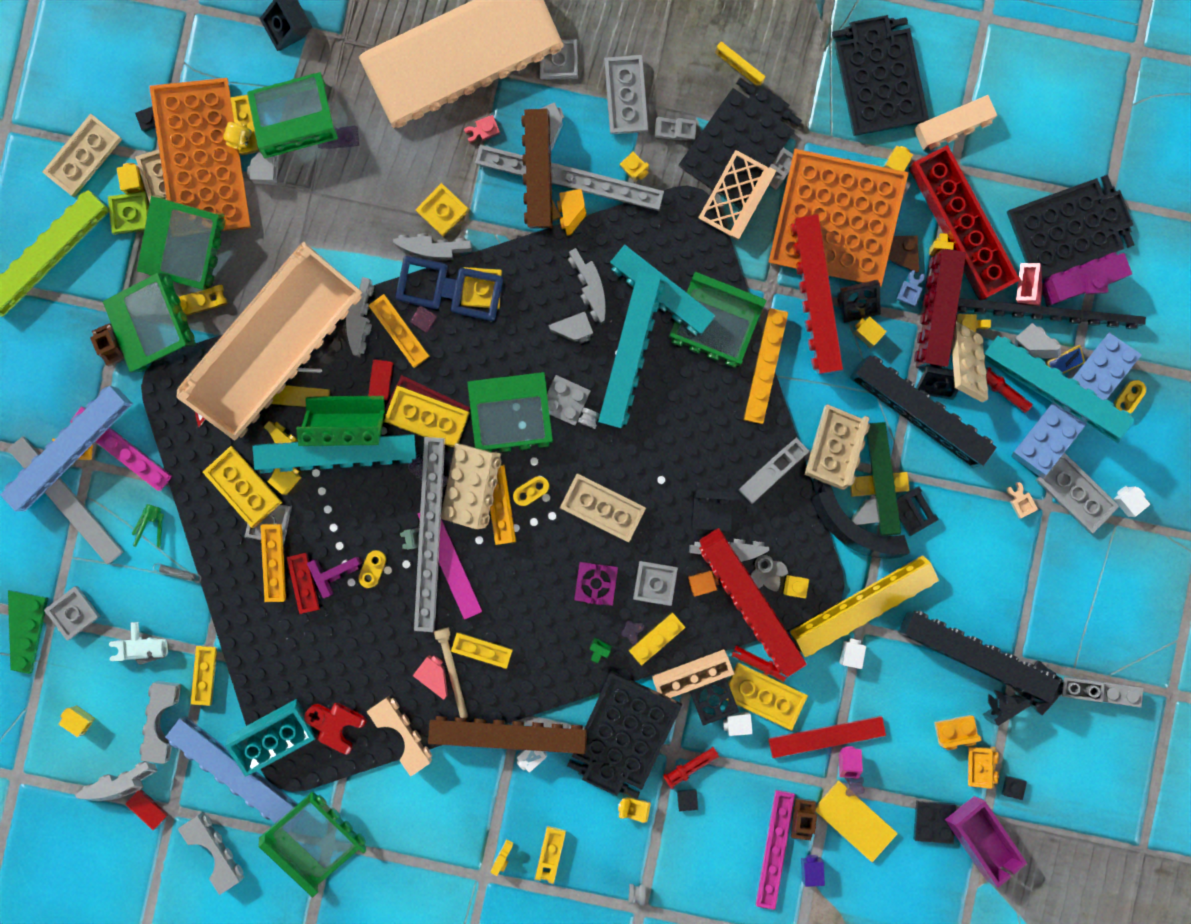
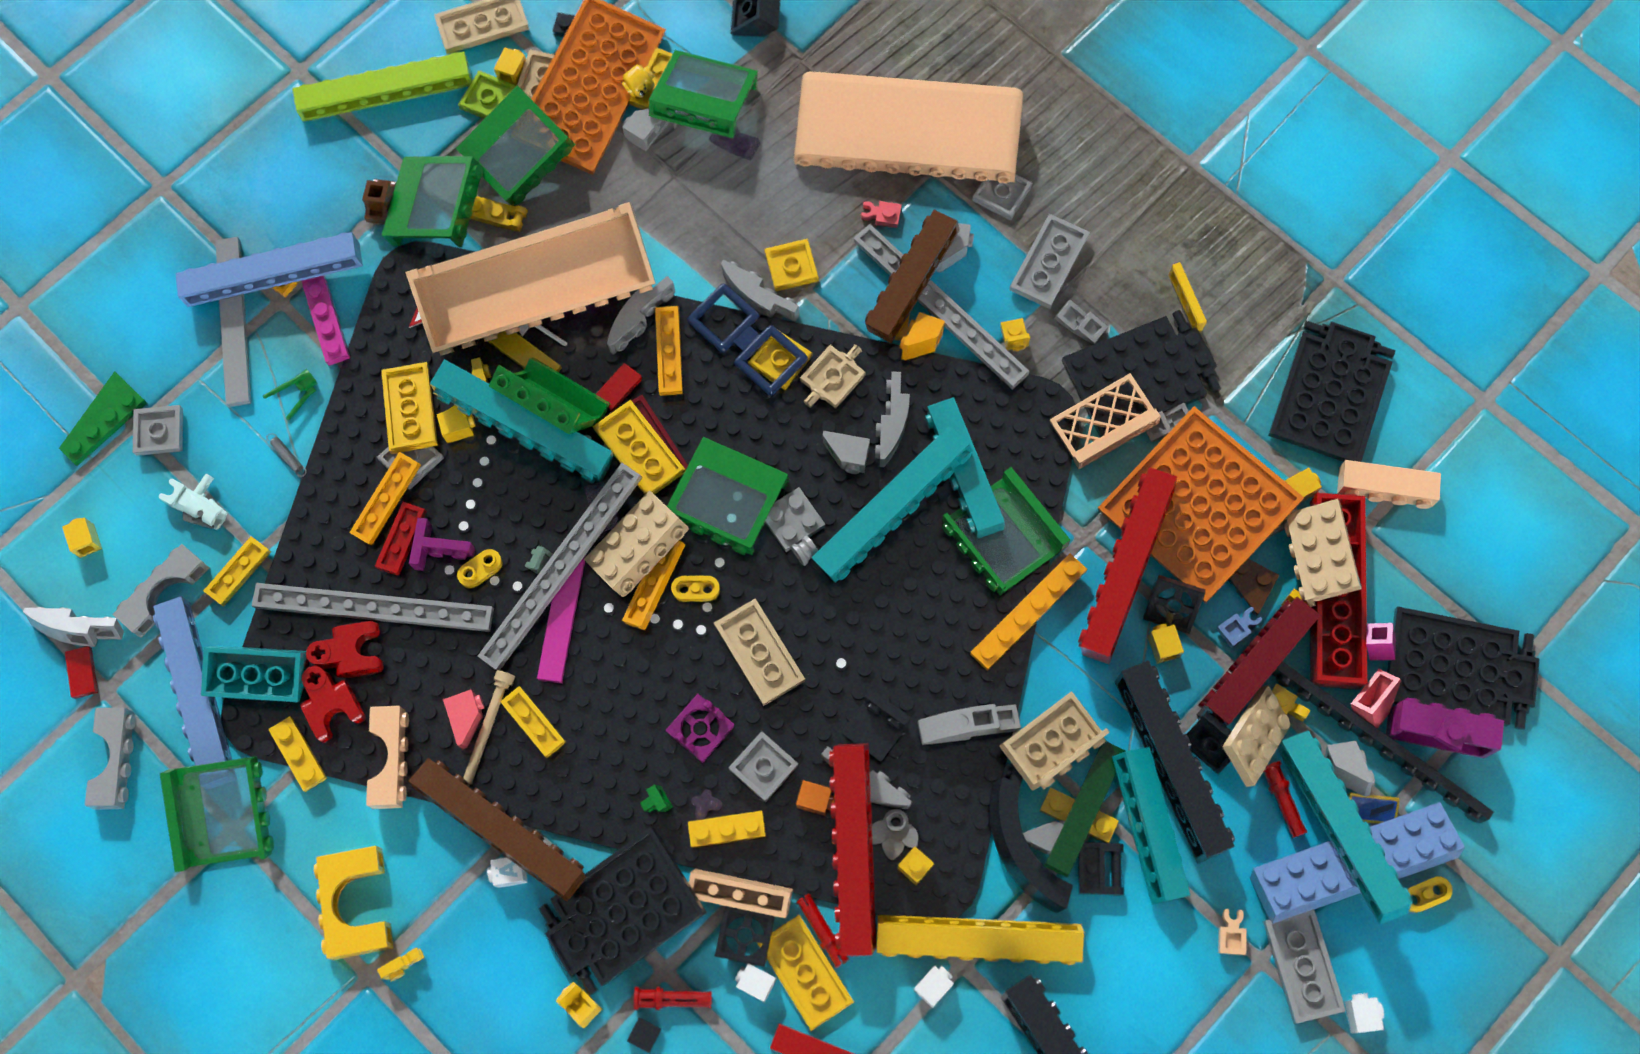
camera: 40 degrees right, 15 degrees down
clear pink tile [410,306,437,333] -> none
yellow plate [535,826,566,884] -> none
none -> light grey plate [252,583,494,632]
none -> yellow plate [268,716,327,792]
none -> red piece [306,621,383,678]
none -> yellow arch [314,846,393,960]
none -> tan plate [800,345,866,408]
none -> teal brick [1112,747,1191,905]
none -> tan bracket [1284,499,1361,607]
none -> dark pink brick [1366,623,1396,660]

